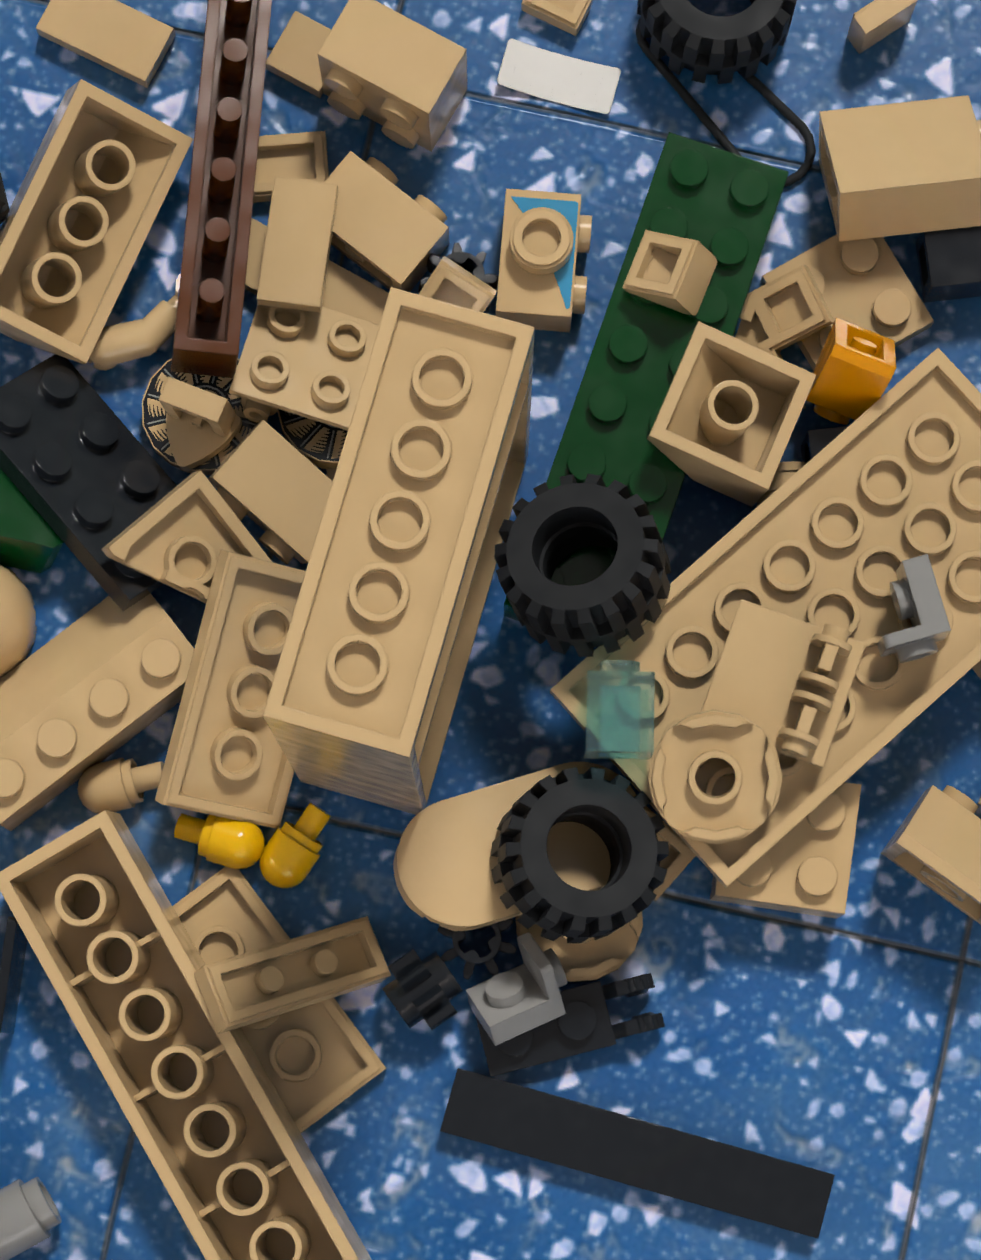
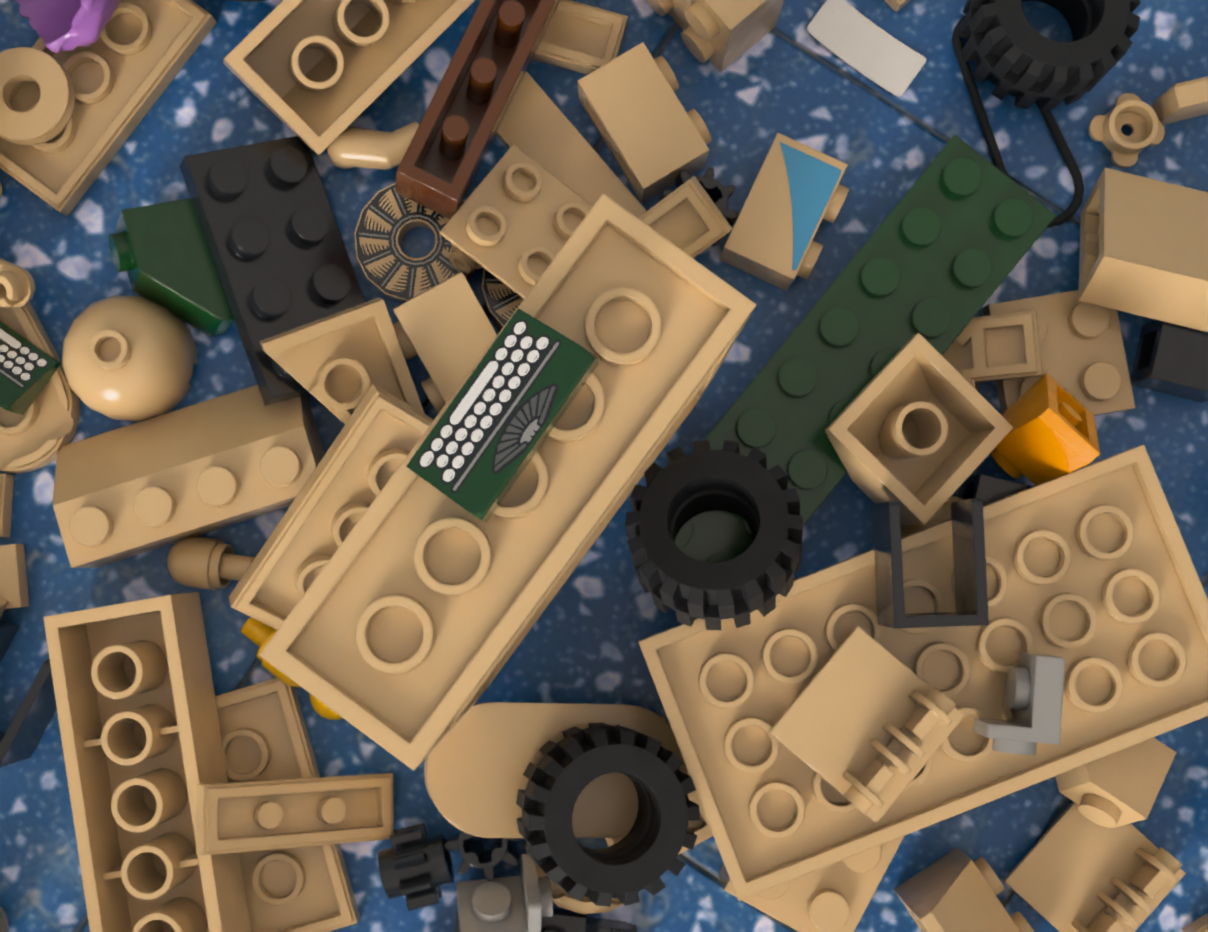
camera: 20 degrees right, 5 degrees up
tan tile [158,376,242,471] -> none
tan tile [257,176,339,313] -> none
tan tile [510,207,574,275] -> none
clear light blue brick [584,660,655,760] -> none
tan slope [622,230,717,315] -> none
tan tile [648,710,782,844] -> none
none -> slope [406,308,598,523]
none -> black piece [873,499,989,628]
none -> tan plate [1088,93,1165,168]

